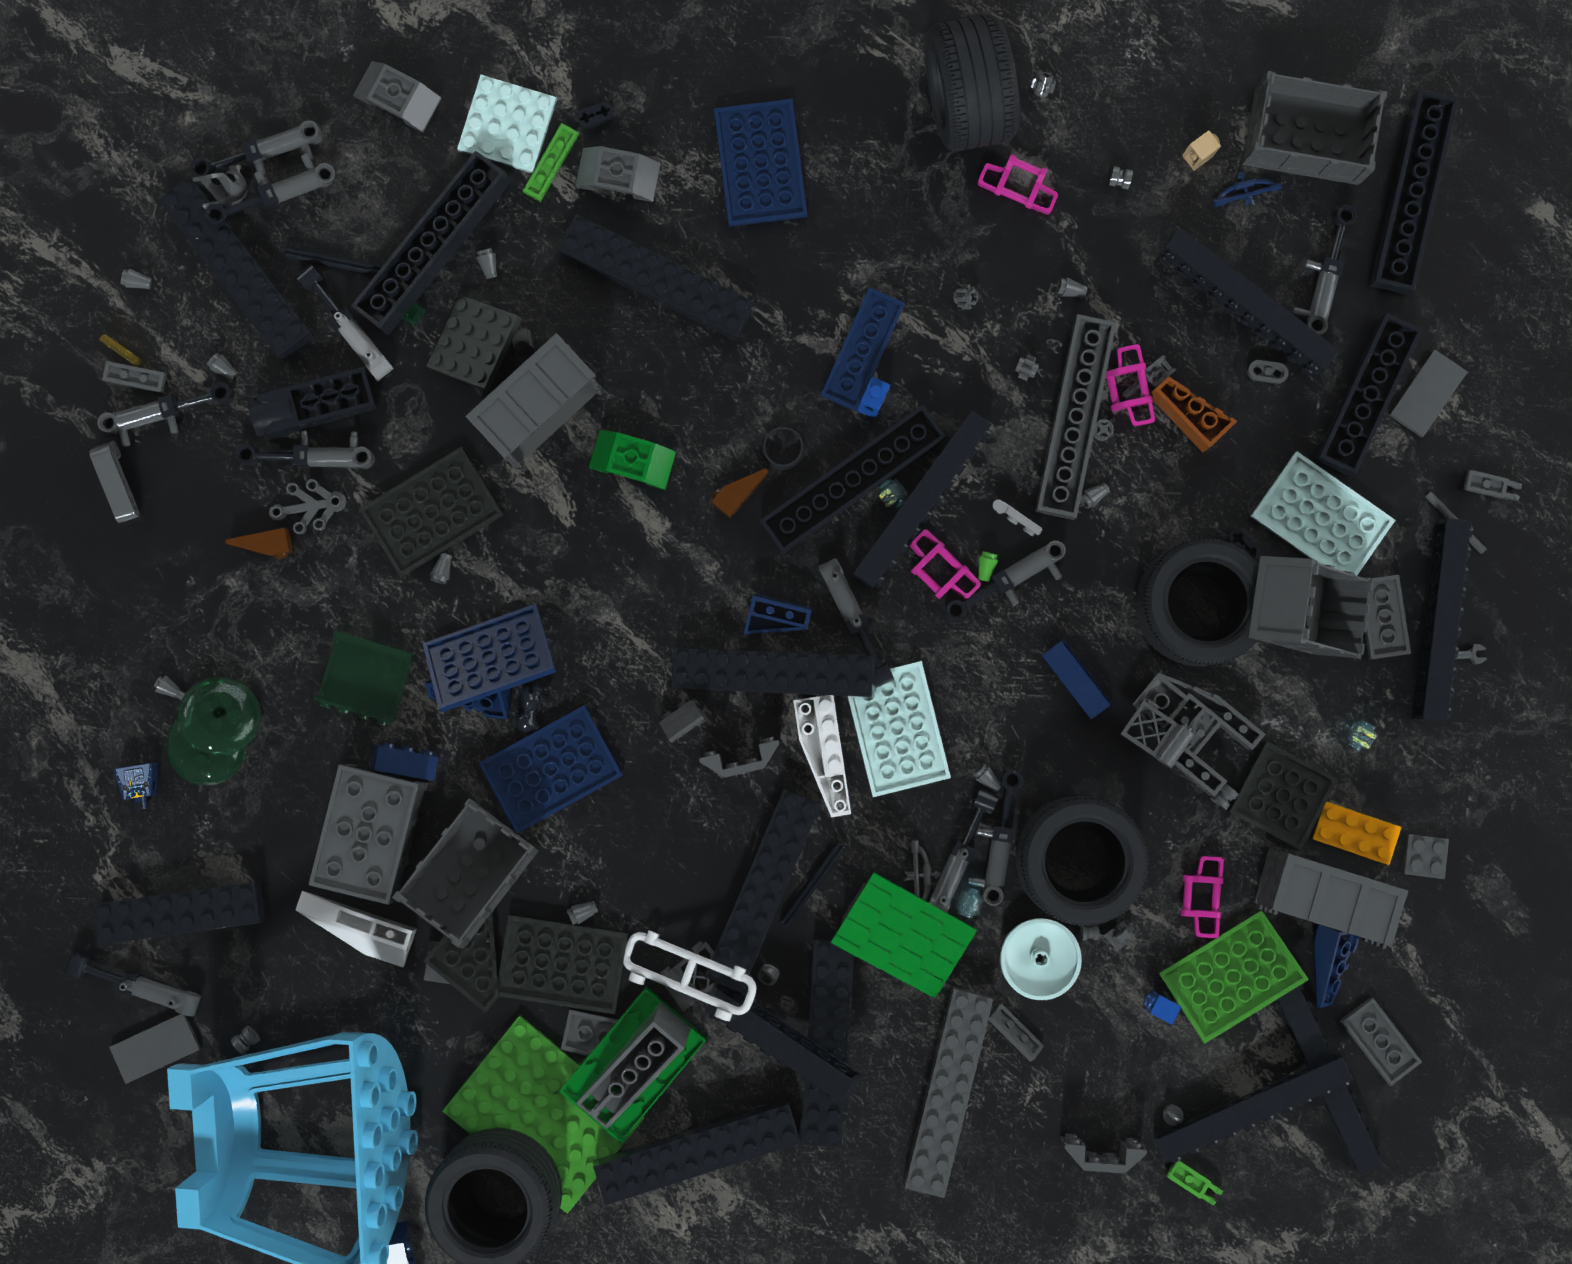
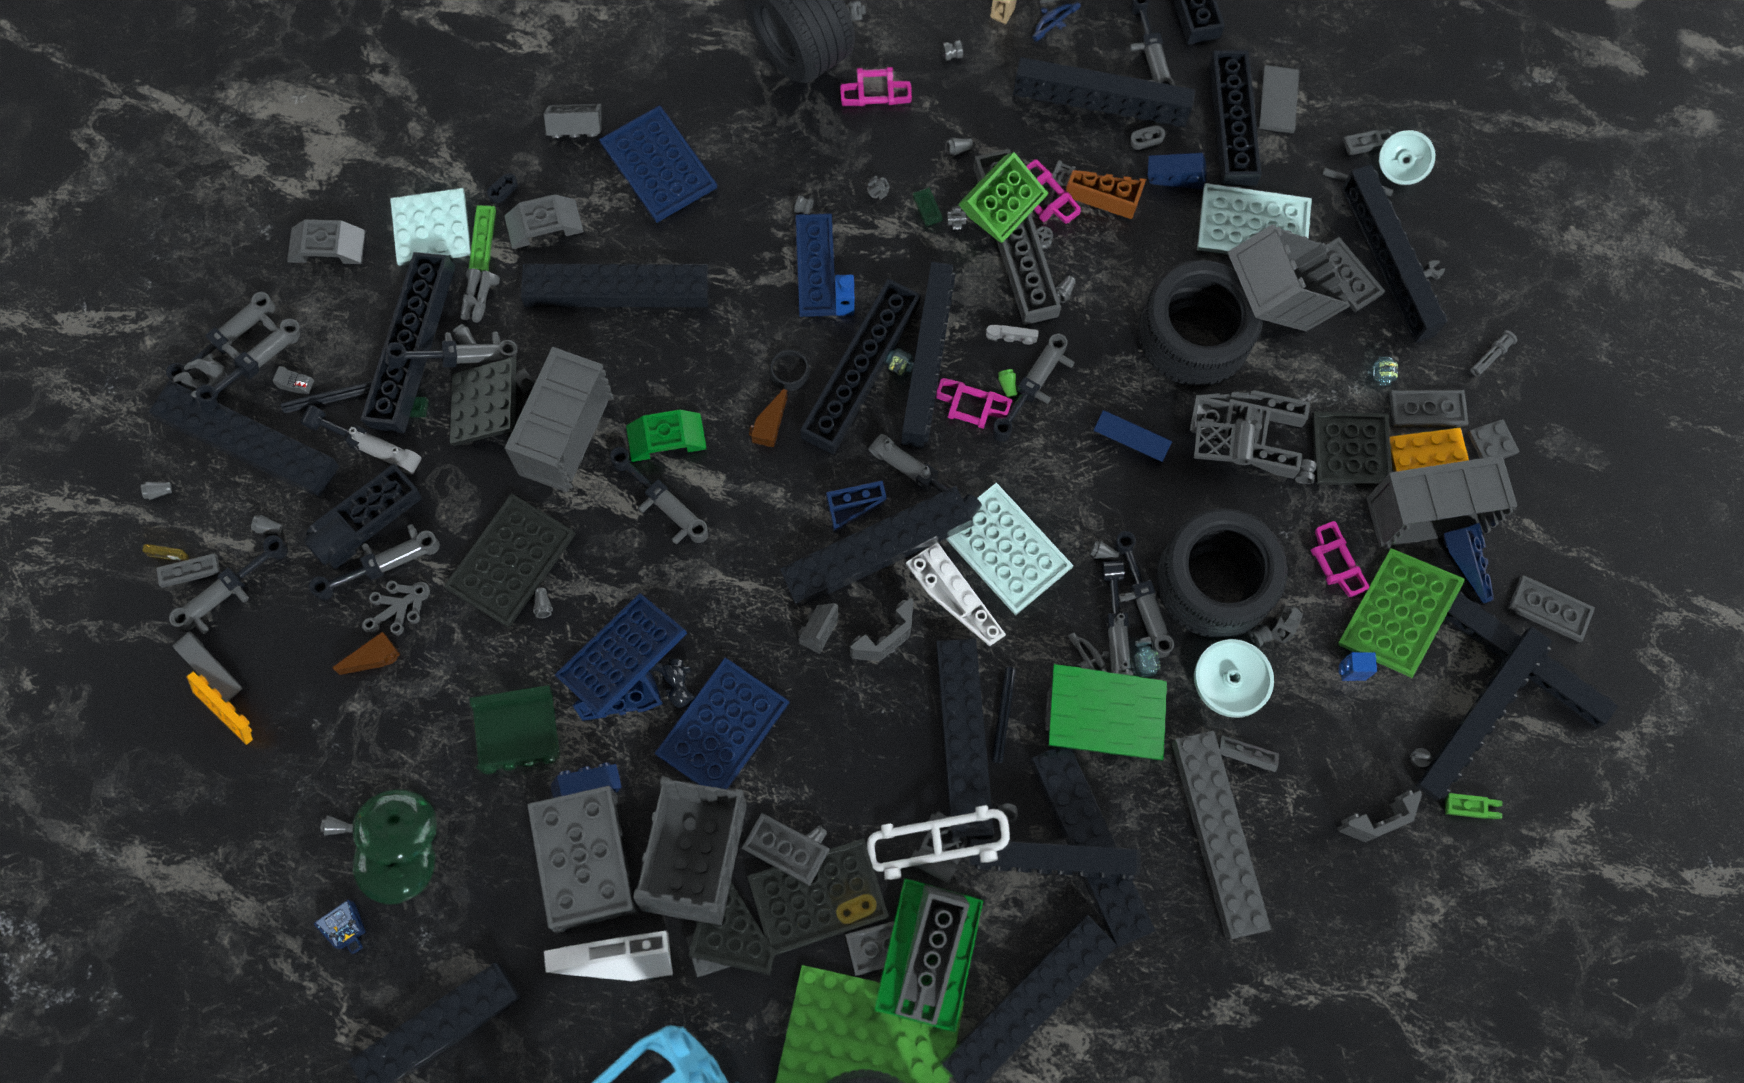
camera: 30 degrees left, 15 degrees down
none -> light orange plate [187,672,253,745]
none -> dark grey leg [273,366,314,395]
none -> piece [386,331,518,369]
none -> dark grey piece [460,268,500,323]
none -> dark grey slope [544,104,602,138]
none -> dark grey piece [610,447,708,544]
none -> dark grey tile [742,813,830,886]
none -> dark grey wheel [794,195,814,215]
none -> clear yellow plate [837,894,876,924]
none -> clear green plate [913,188,943,227]
none -> bright green slope [958,152,1049,243]
none -> dark blue wedge [1148,153,1207,190]
none -> light aqua hat [1379,130,1435,185]
none -> dark grey tile [1389,390,1469,427]
none -> dark grey pin [1470,330,1517,377]

